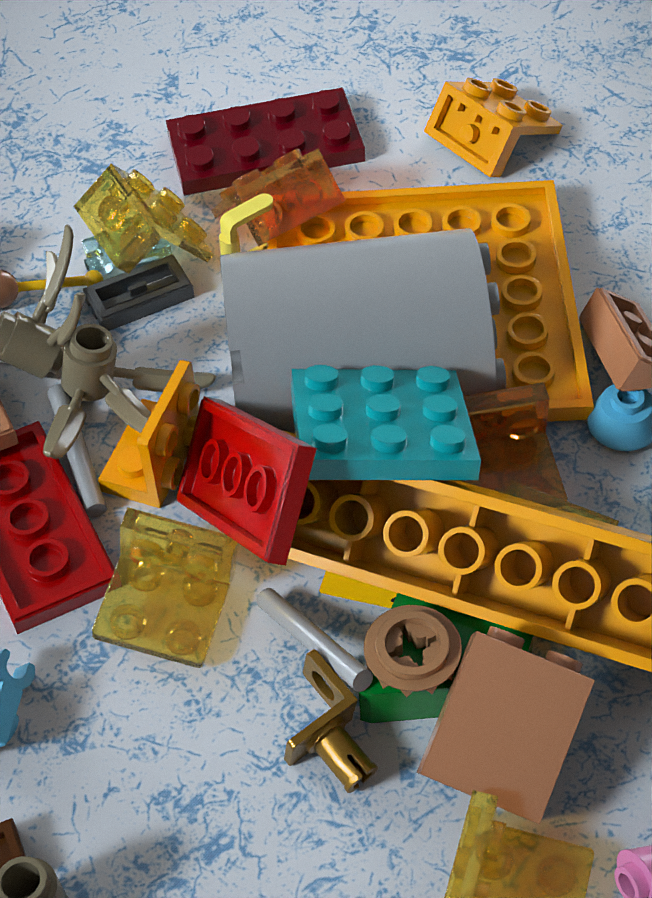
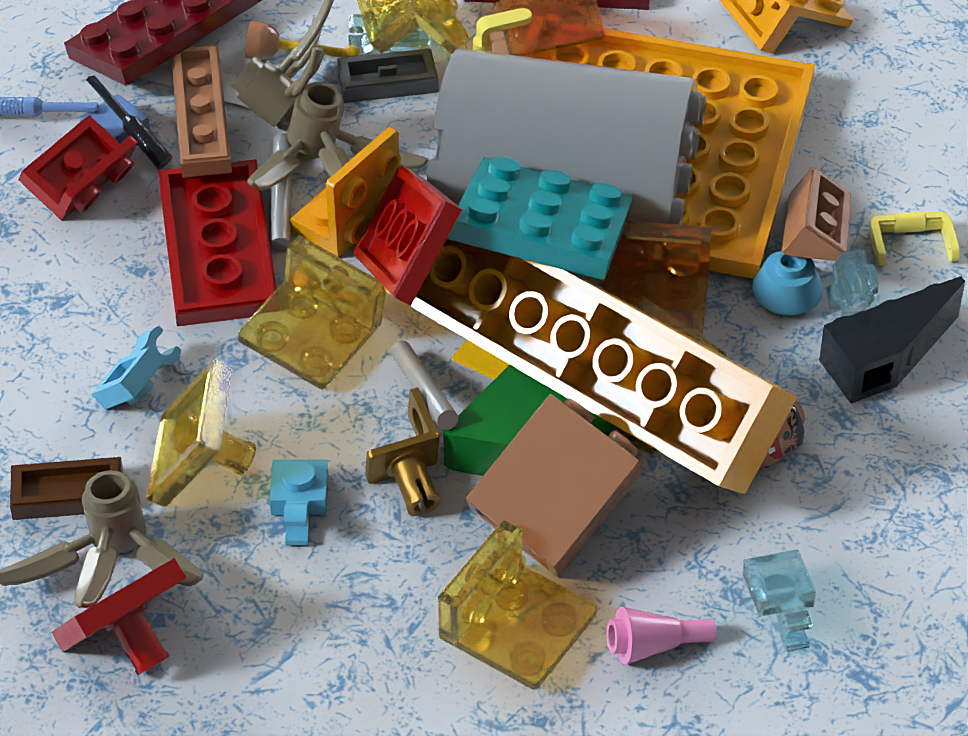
camera: 15 degrees right, 5 degrees down
medium nougat gear [364,605,462,697] -> none
none -> clear yellow tile [146,358,256,508]
none -> medium azure plate [270,460,329,545]

